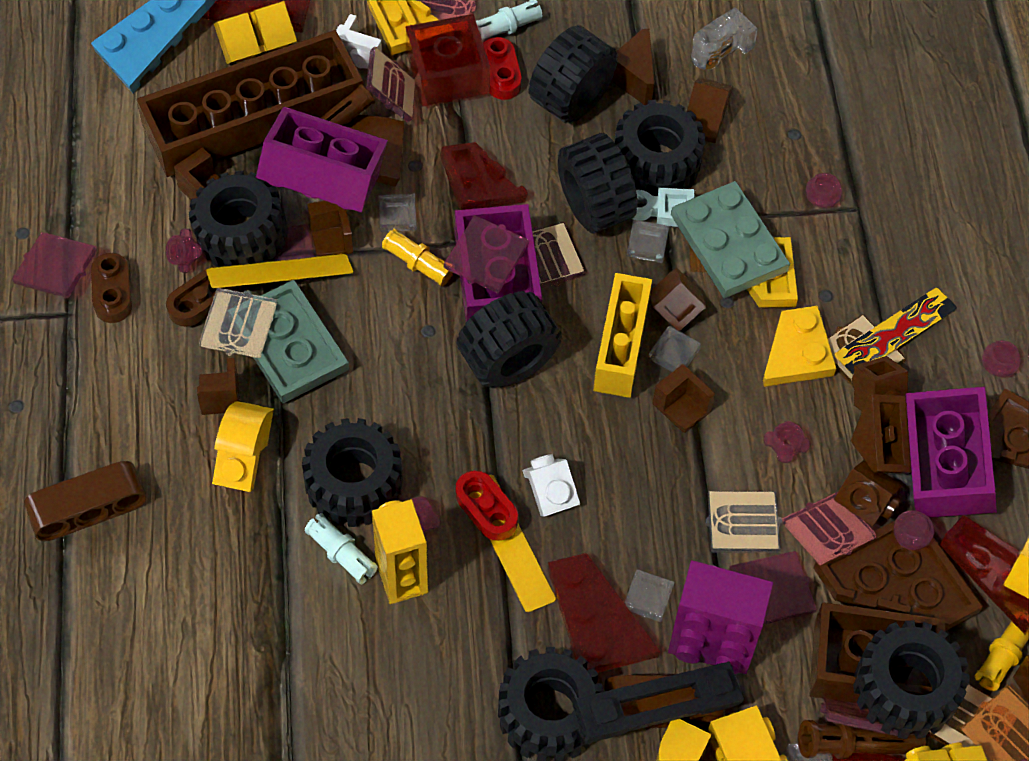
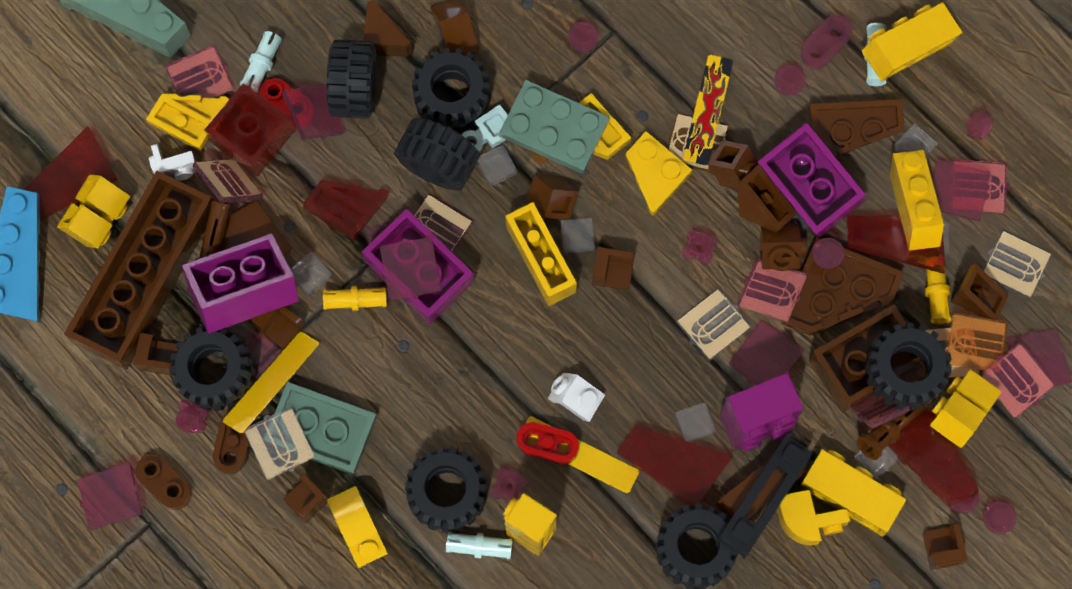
camera: 35 degrees left, 15 degrees up
black tyre [456,291,562,389] -> none
none -> clear pink piece [282,85,345,140]

